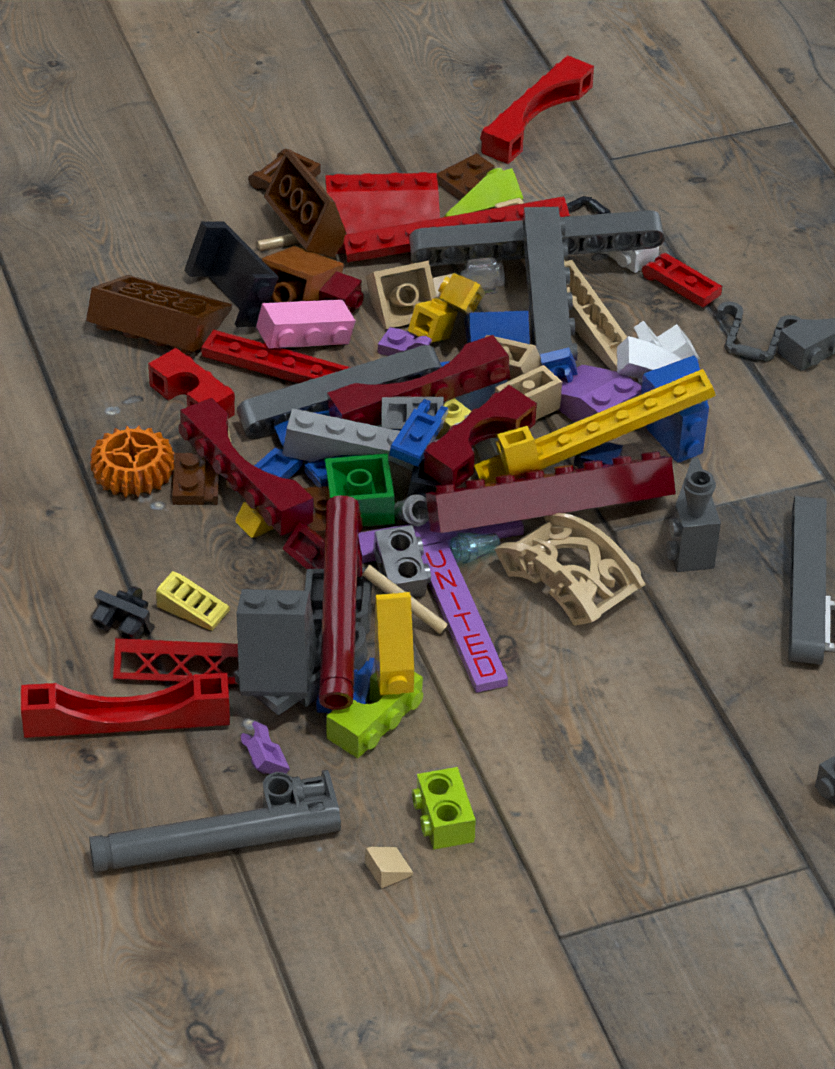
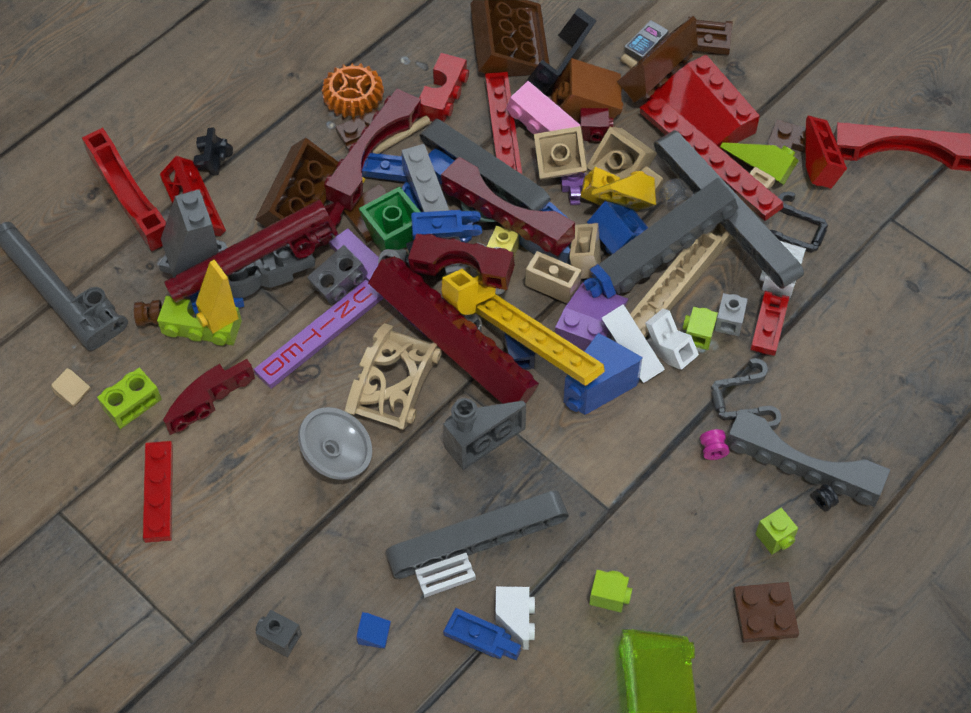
camera: 65 degrees right, 15 degrees up
light yellow slope [156,571,230,631] -> none
medium lavender plate [241,721,290,774] -> none
tan bar [362,565,448,634] -> none
light grey slope [382,397,444,429] -> none
clear light blue cone [450,532,500,564] -> none
none -> reddish brown wheel [134,300,162,327]
none -> red plate [143,441,173,543]
none -> dark red slope [163,359,255,435]
none -> reddish brown slope [255,137,339,227]
none -> light grey dish [298,407,372,480]
none -> tan slope [534,126,587,180]
none -> tile [624,20,669,61]
none -> lime brick [683,307,718,350]
none -> dark pink wheel [699,429,730,460]
none -> light grey brick [714,293,748,336]
none -> red slope [806,115,847,189]

